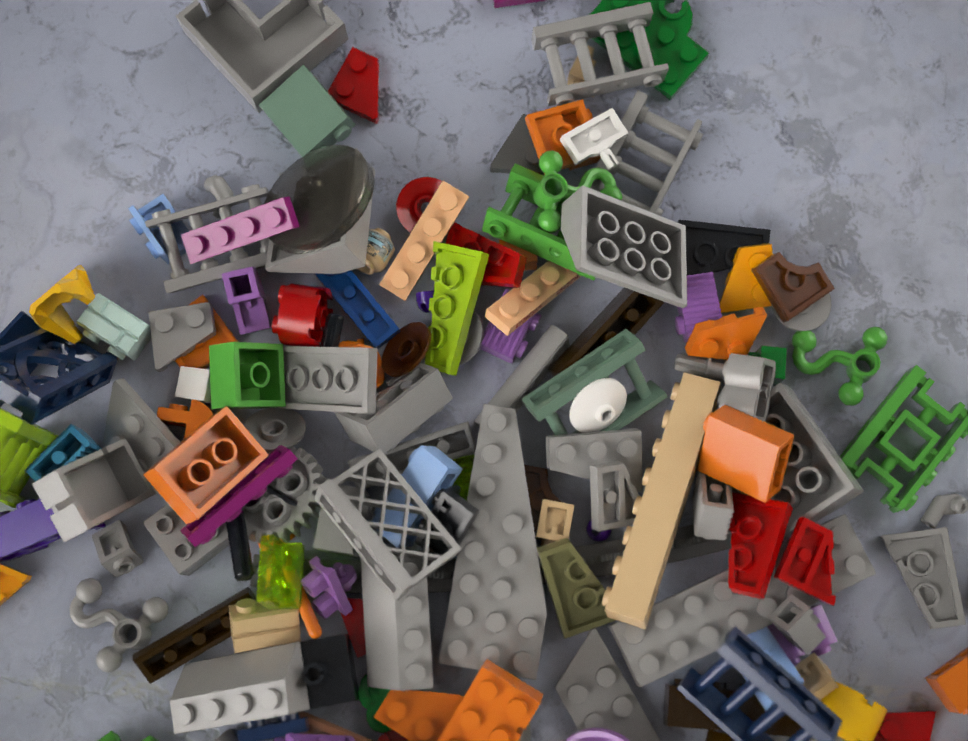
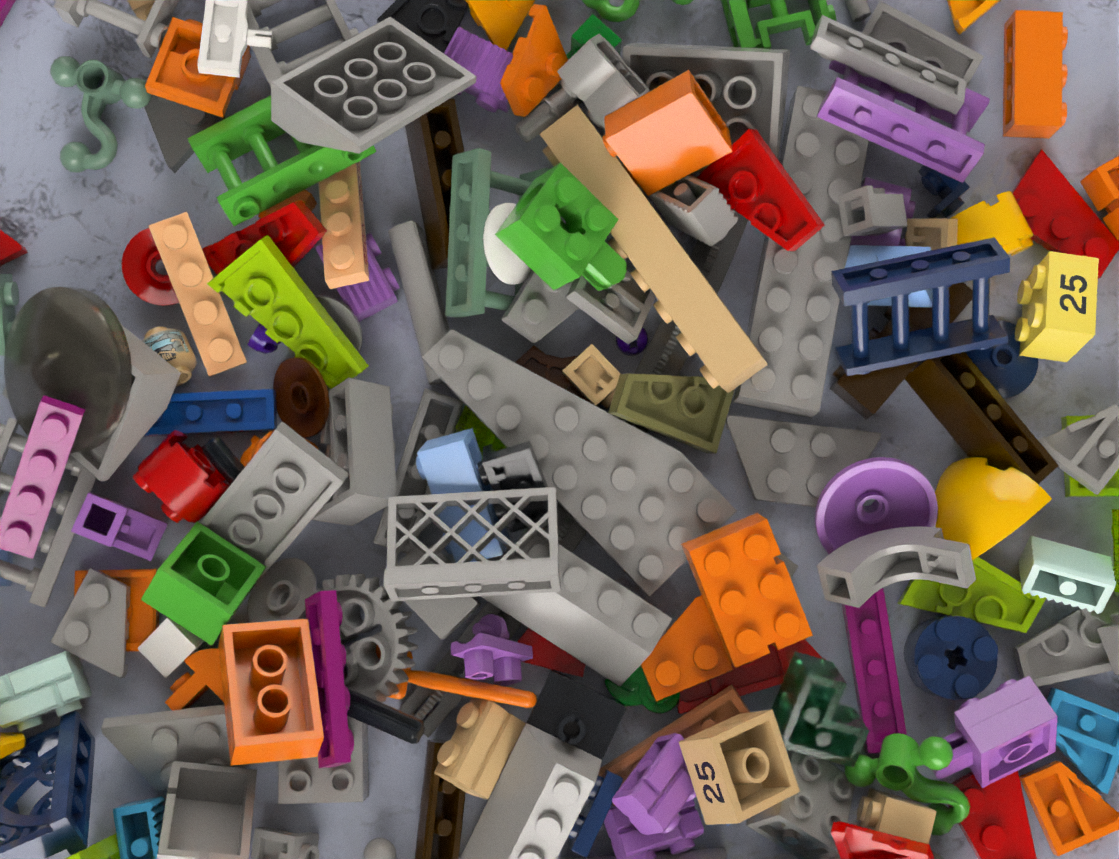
camera: 60 degrees left, 5 degrees up
clear neon green bracket [256,535,305,610] -> none
bright green piece [533,150,623,233] -> none
red wing [773,517,836,606] -> none
none -> sand green piece [50,56,152,173]
none -> bright green brick [495,163,627,291]
none -> light grey plate [810,15,967,115]
none -> medium lavender fence [817,60,990,183]
none -> dark blue bracket [918,165,970,218]

